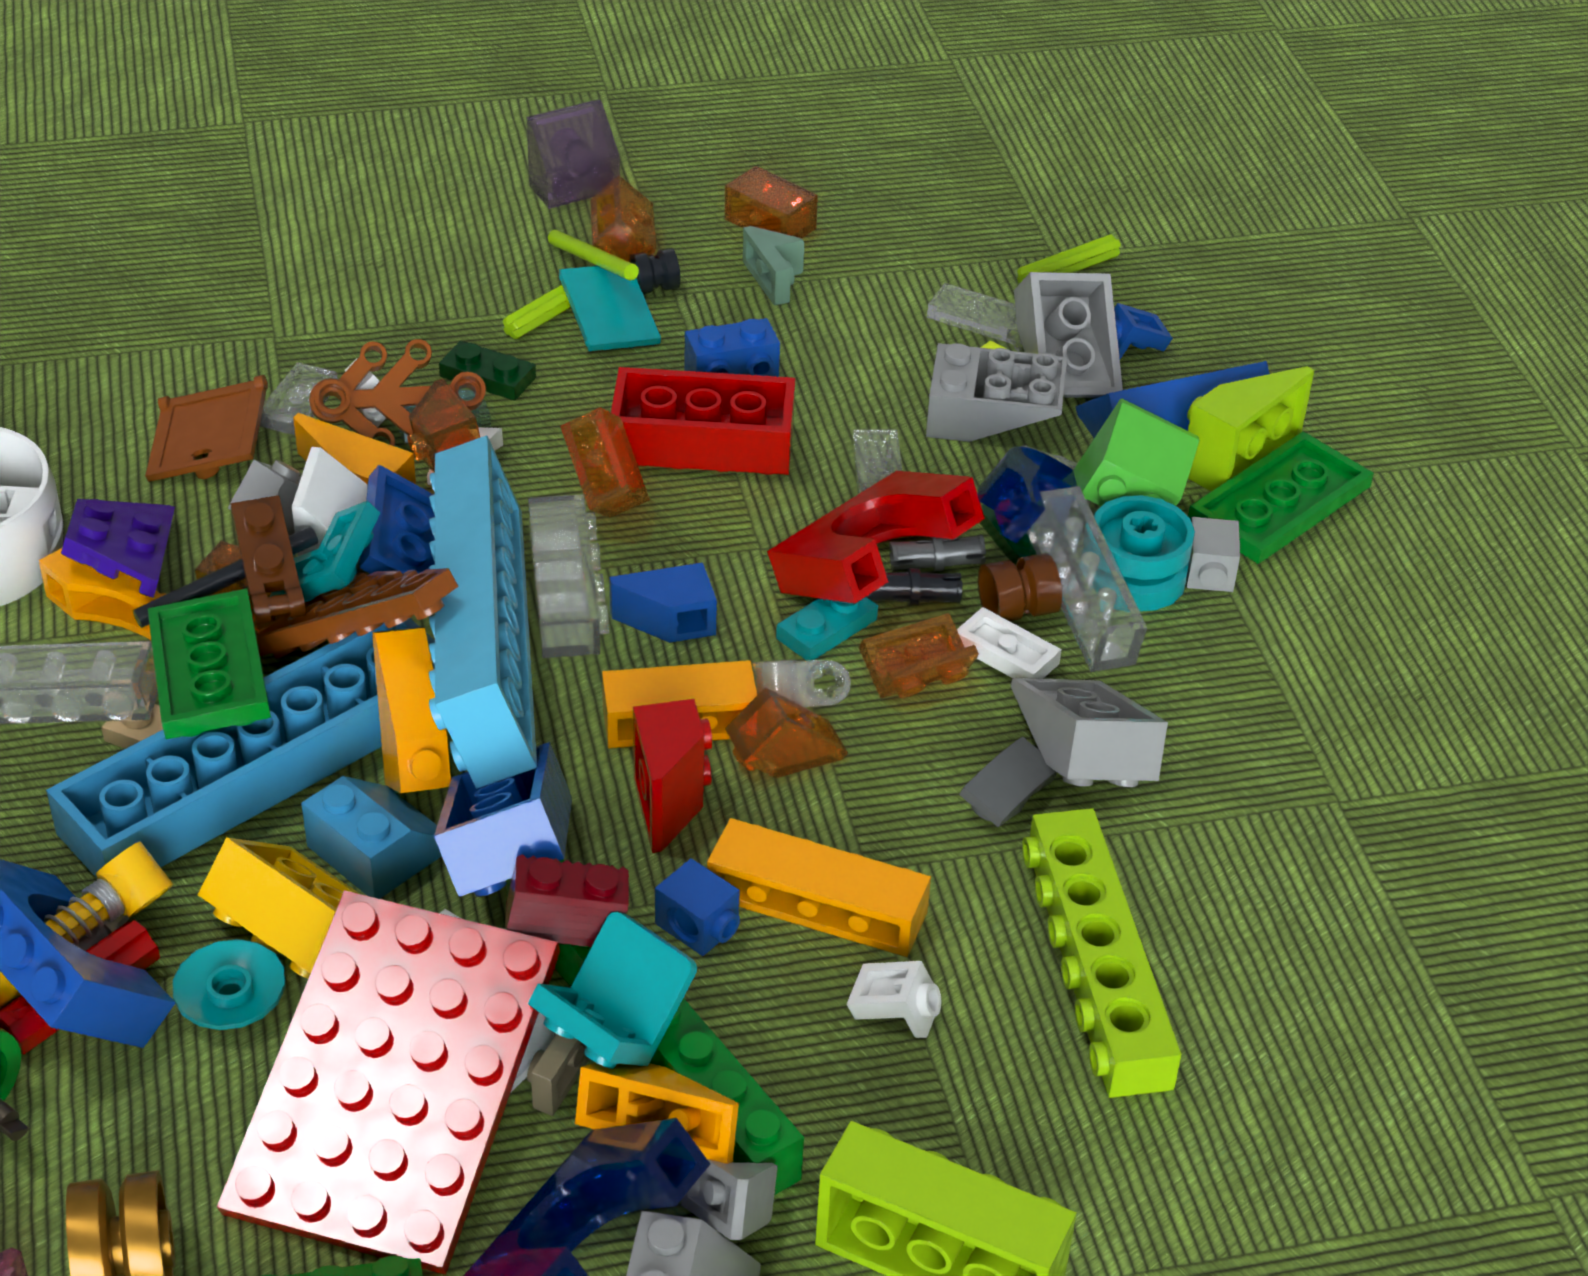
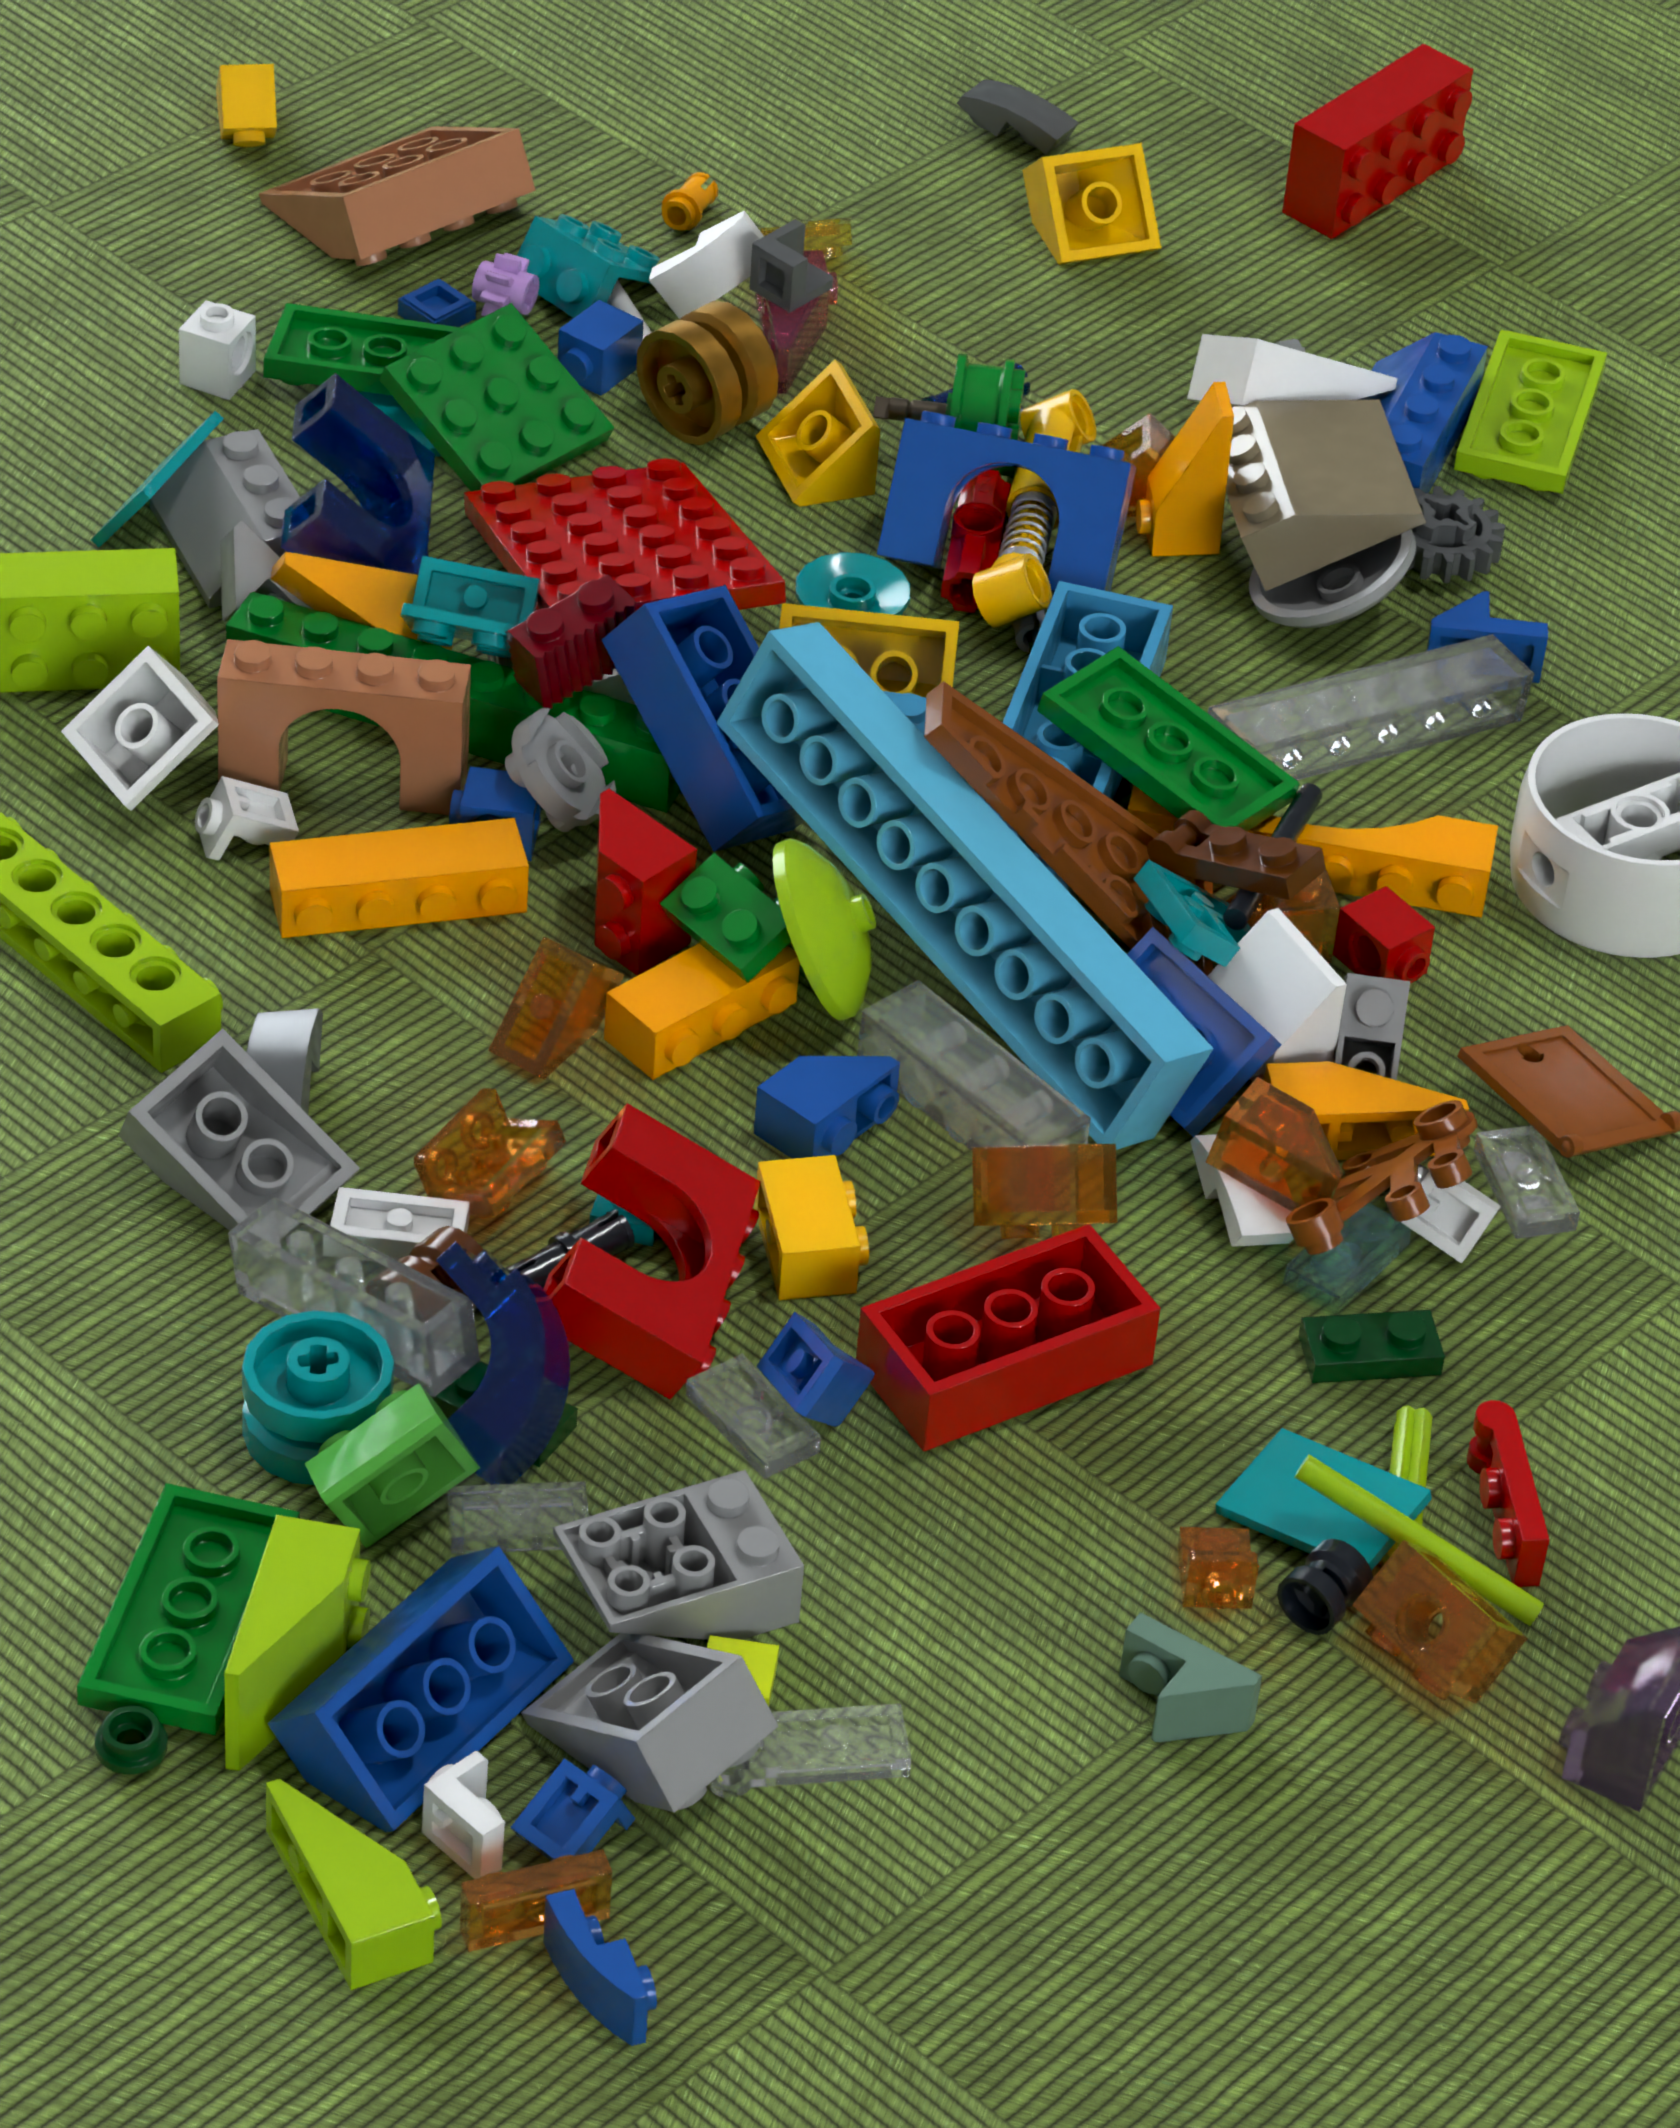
camera: 145 degrees right, 0 degrees up
dark purple wing [61,499,175,598] -> none
blue brick [684,318,780,377] -> none
clear orange brick [725,166,818,239] -> none
clear piece [752,659,851,713] -> none
lime axle [1016,234,1121,284] -> none
light grey brick [1186,517,1240,592] -> none
none -> white slope [61,646,219,811]
none -> dark green plate [95,1706,168,1775]
none -> nougat arch [217,639,471,815]
none -> lime slope [266,1778,442,1990]
none -> white bracket [422,1751,505,1884]
none -> clear orange plate [460,1849,612,1952]
none -> light grey plate [505,708,616,832]
none -> blue slope [543,1889,657,2046]
none -> green bracket [660,853,809,983]
none -> yellow slope [755,359,880,507]
none -> yellow brick [755,1155,869,1300]
none -> blue slope [757,1312,875,1427]
none -> lime dish [772,838,876,1021]
none -> clear orange bracket [1177,1527,1259,1609]
none -> red brick [1332,886,1435,983]
none -> red plate [1467,1400,1550,1587]

